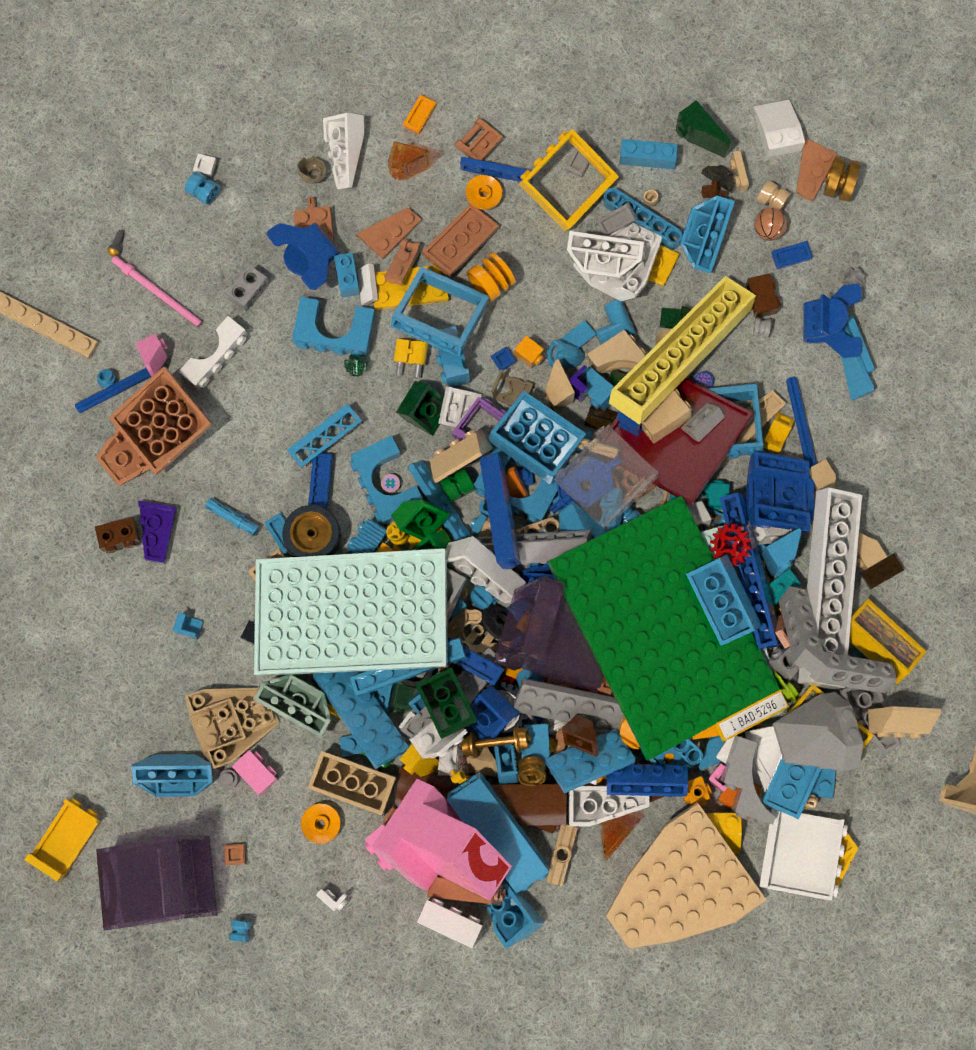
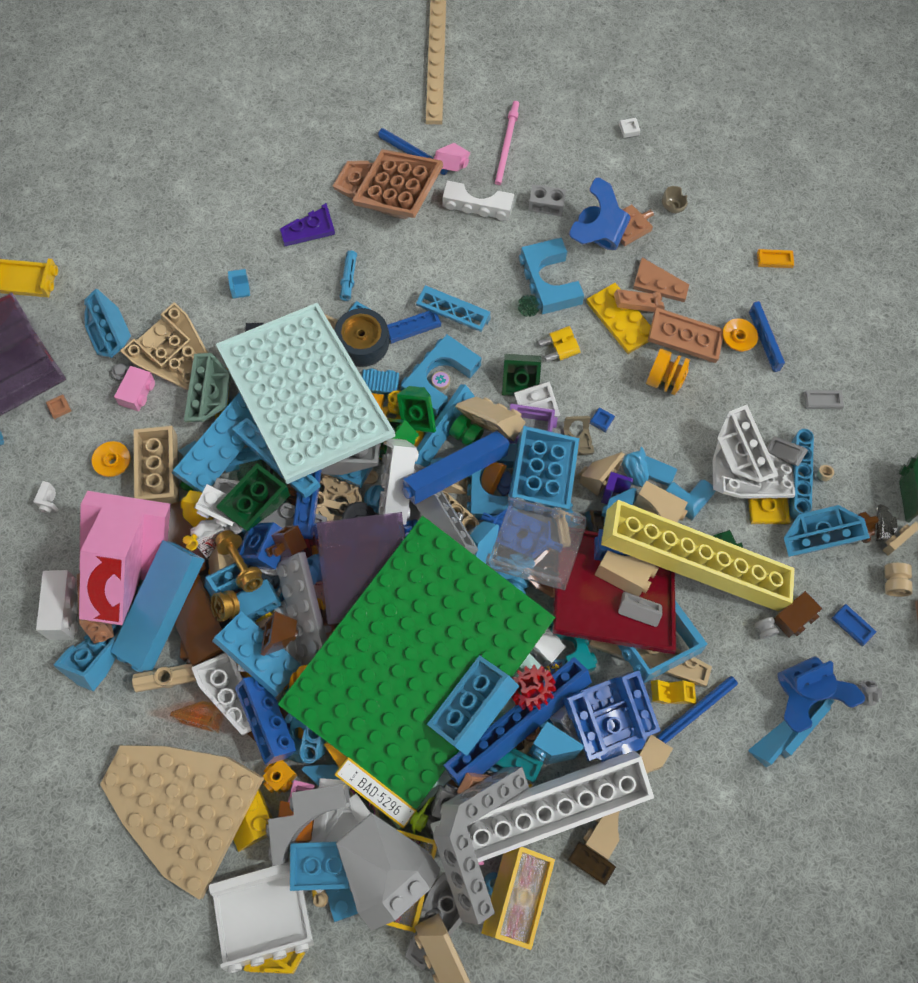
camera: 60 degrees right, 10 degrees down
reddish brown brick [95,517,141,553] -> none
dark azure plate [97,369,116,387] -> none
dark grey piece [107,230,124,257] -> none
dark azure wheel [184,171,220,205] -> none
white wedge [323,113,364,190] -> none
dark azure brick [334,253,360,298] -> none
white tile [357,264,378,306] -> none
clear orange slope [388,141,431,180] -> none
dark azure window [391,267,489,357] -> none
dark azure wedge [433,326,470,388] -> none
nougat plate [454,118,503,161] -> none
light orange brick [514,335,544,369] -> none
yellow window [519,129,619,231] -> none
dark azure brick [619,139,677,170] -> none
tile [694,371,713,389] -> none
nougat piece [754,208,787,241] -> none
none -> reddish brown brick [265,525,307,557]

